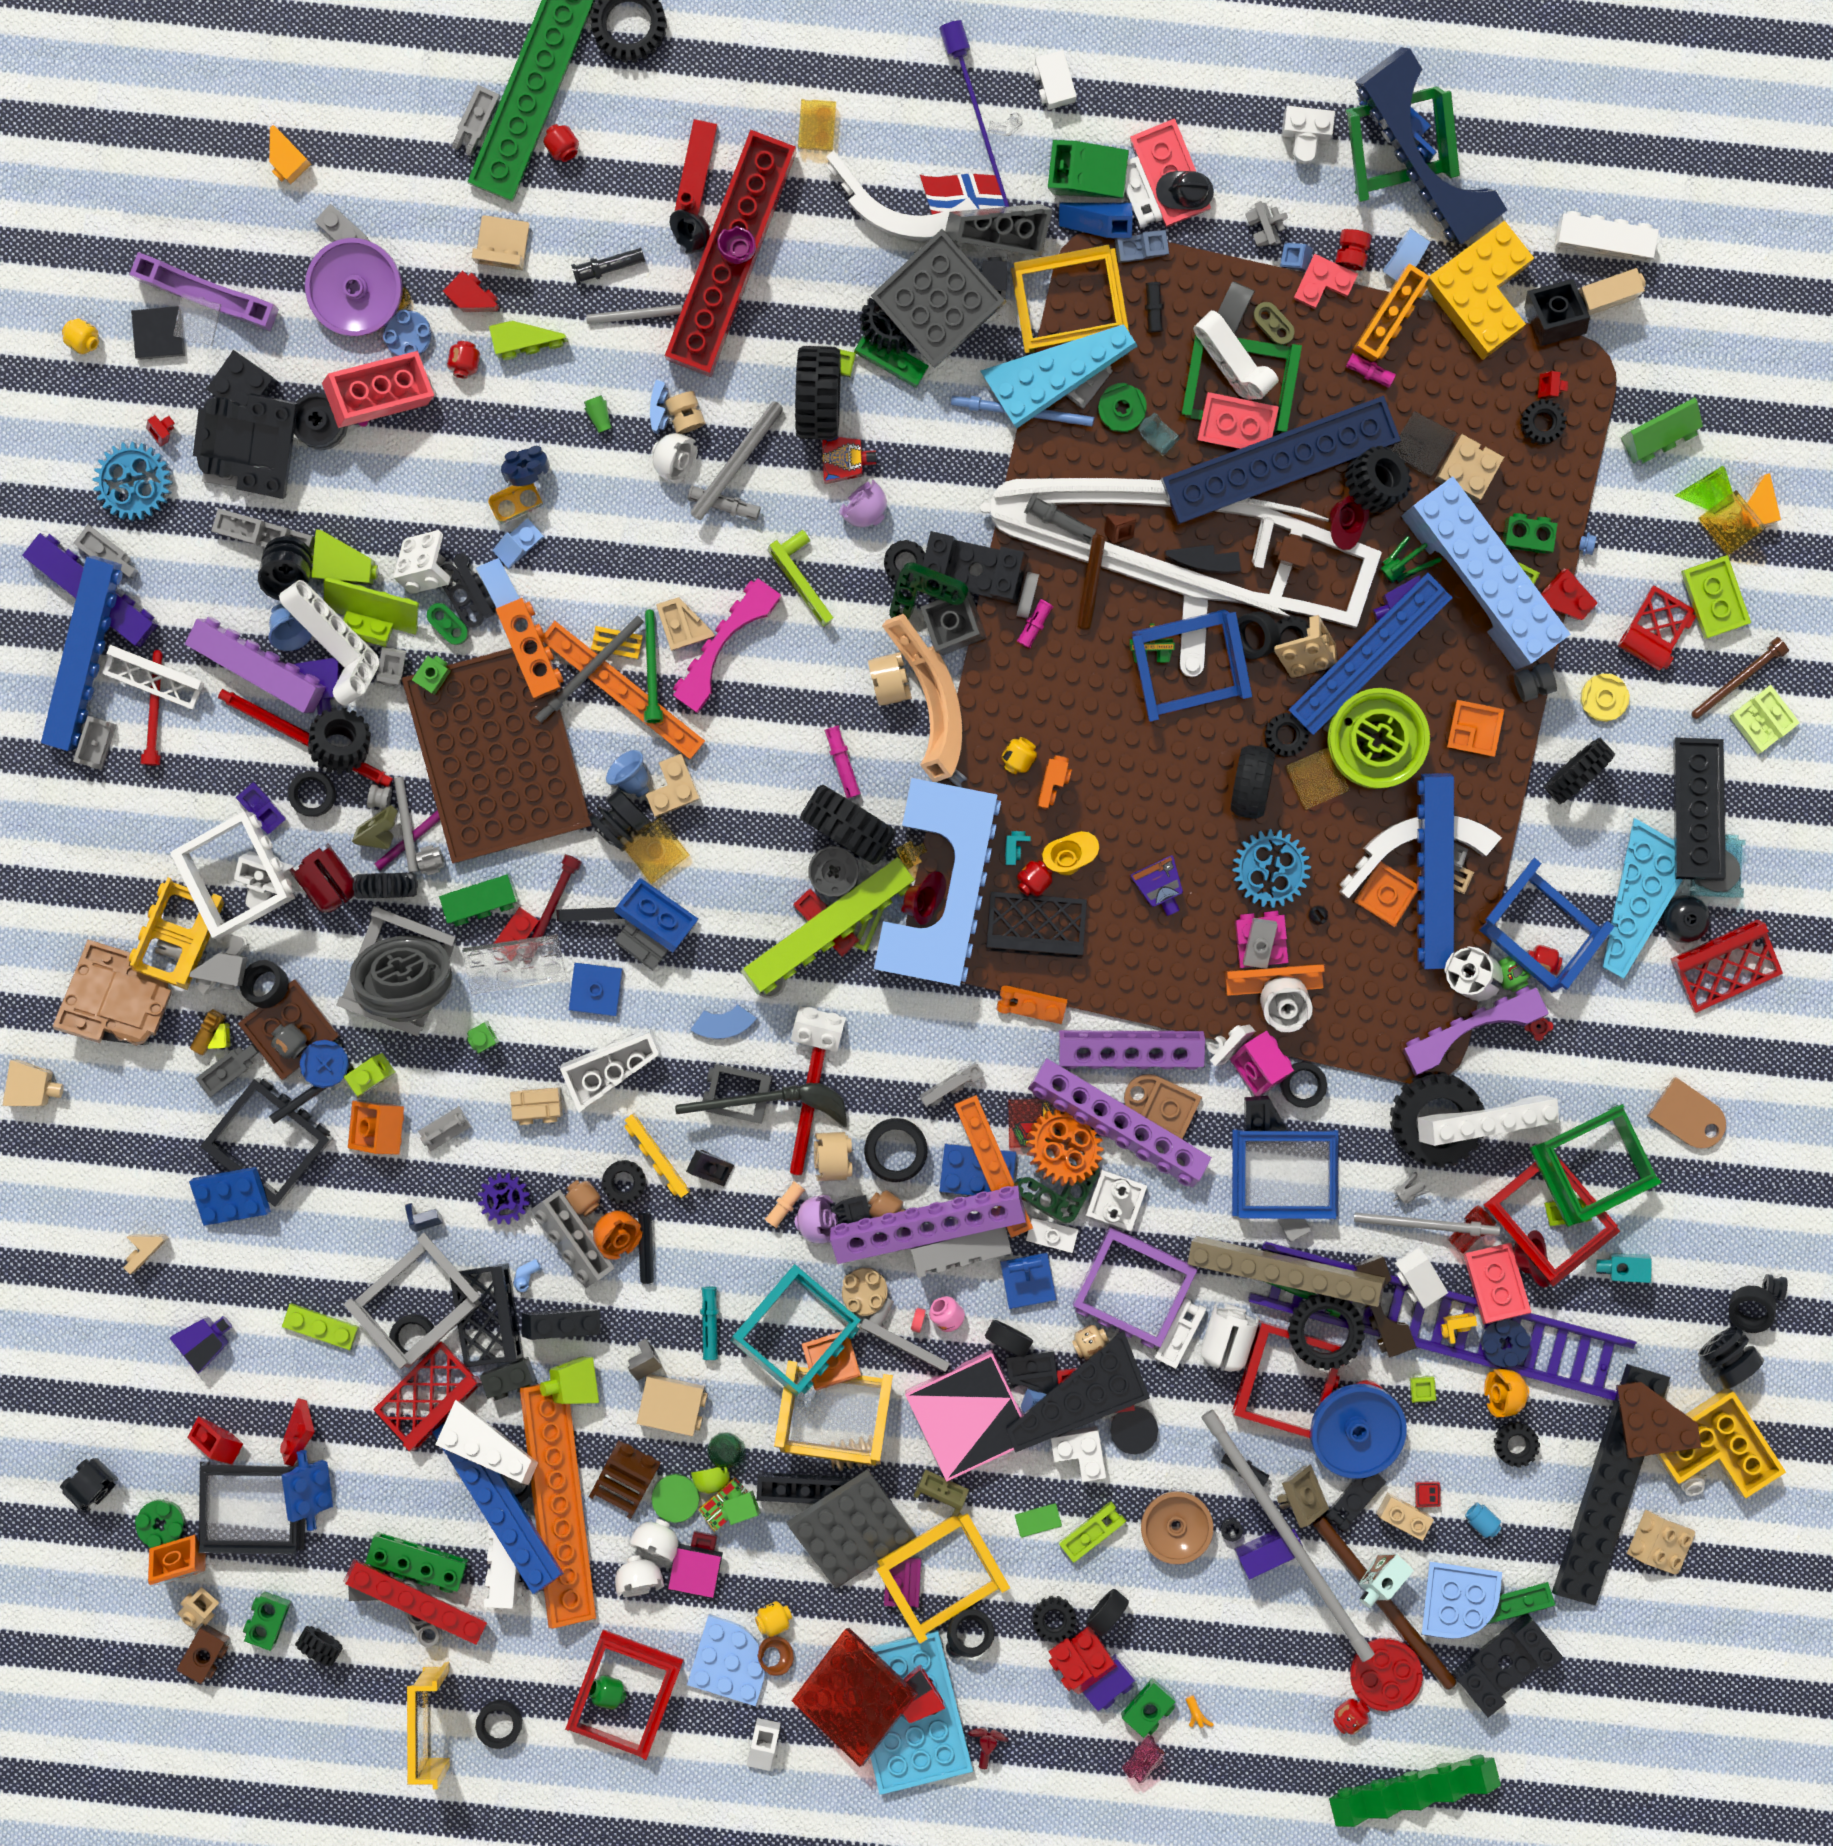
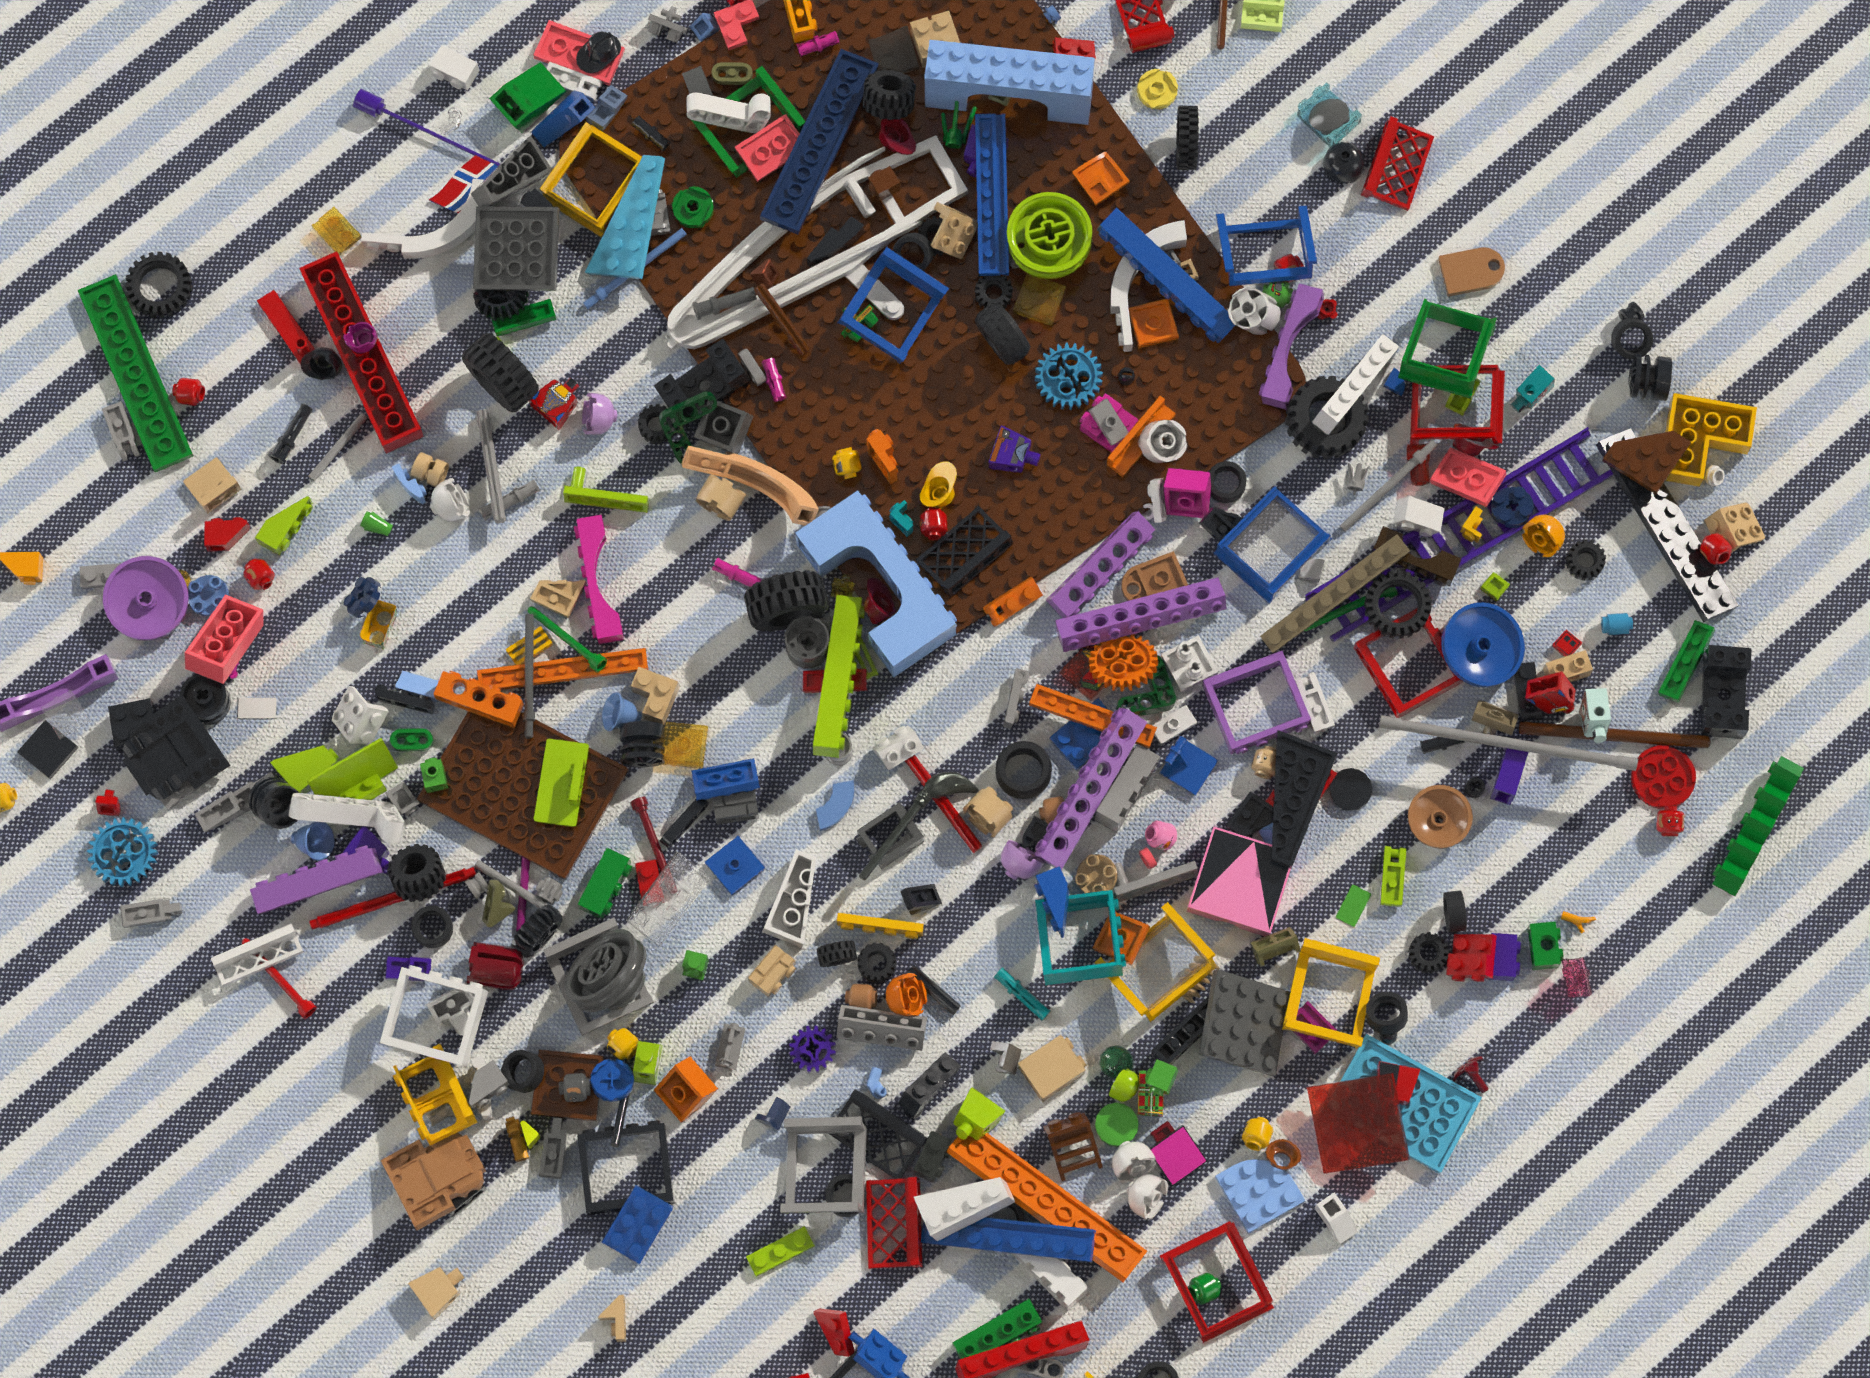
camera: 45 degrees left, 15 degrees down
dark purple brick [22,533,158,647] -> none
blue brick [41,556,123,751] -> none
light grey hinge [73,716,117,770] -> none
torso [170,1316,232,1374] -> none
black beam [440,564,484,628] -> none
light blue slope [492,518,544,569] -> none
light nougat pin [765,1181,806,1228] -> none
black tyre [985,1320,1033,1357] -> none
white brick [1050,1426,1106,1482] -> none
clear light blue bracket [1138,413,1180,456] -> none
white cylinder [1200,1304,1260,1372] -> none
light blue plate [1421,1562,1502,1639] -> none
green brick [1502,513,1558,555] -> none
dark grey wheel [1514,662,1557,702] -> none
medium azure wing [1602,818,1683,979] -> none
black plate [1673,737,1726,881] -> none
none -> white sticker [238,698,277,718]
none -> lime bracket [534,739,589,827]
none -> yellow head [607,1028,639,1060]
none -> black tyre [816,940,857,967]
none -> blue slope [1034,866,1069,938]
none -> blue tile [1384,368,1405,396]
none -> red torso [1525,671,1576,714]
none -> red head [1700,533,1732,565]

